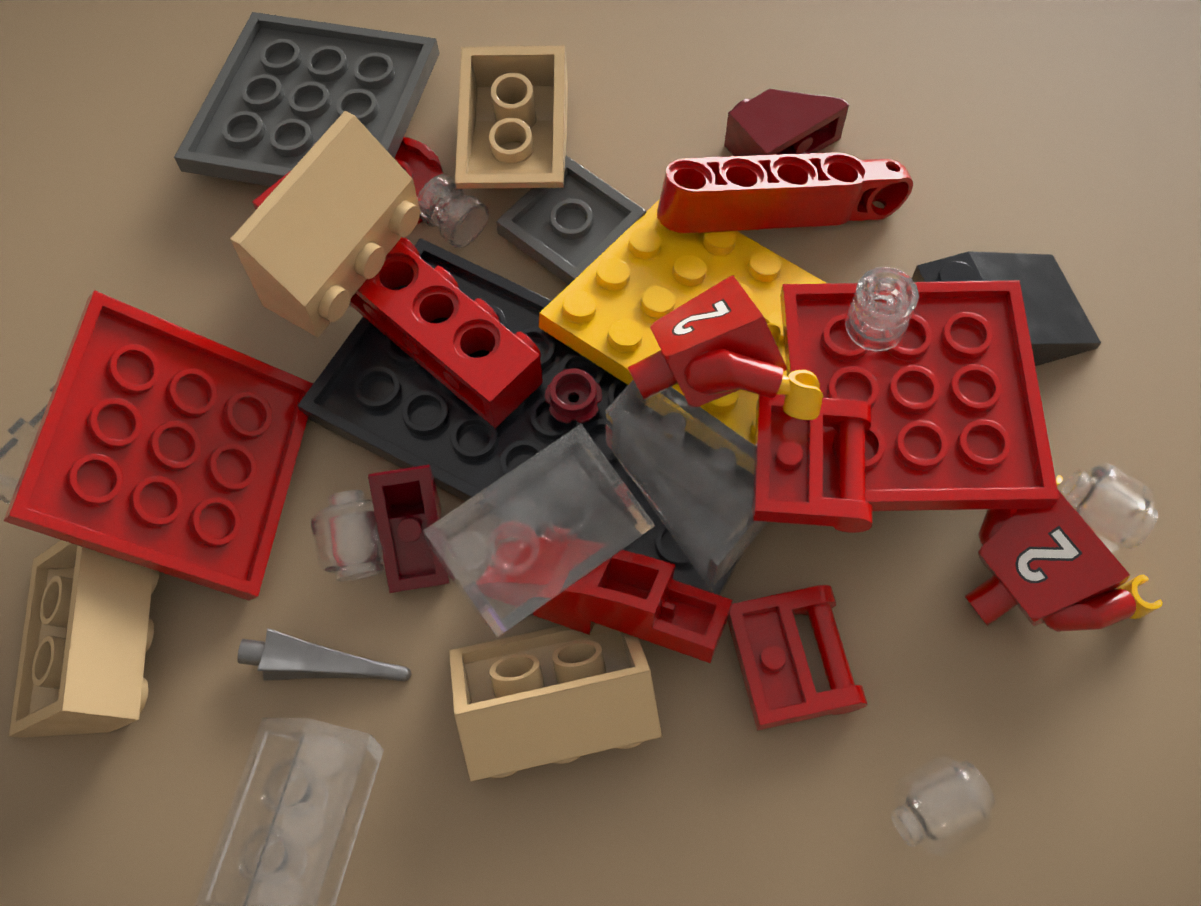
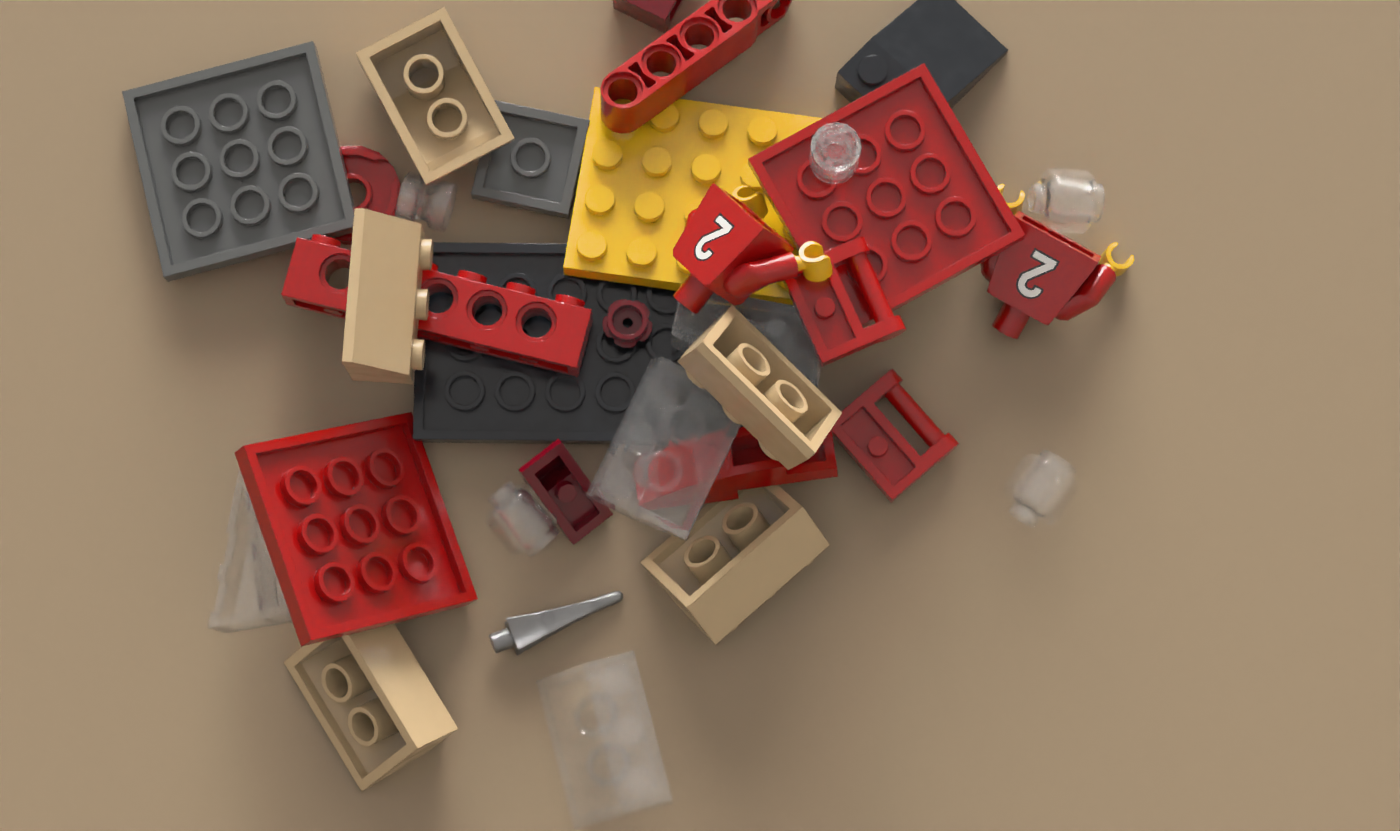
camera: 30 degrees left, 15 degrees up
none -> tan slope [677,305,842,470]

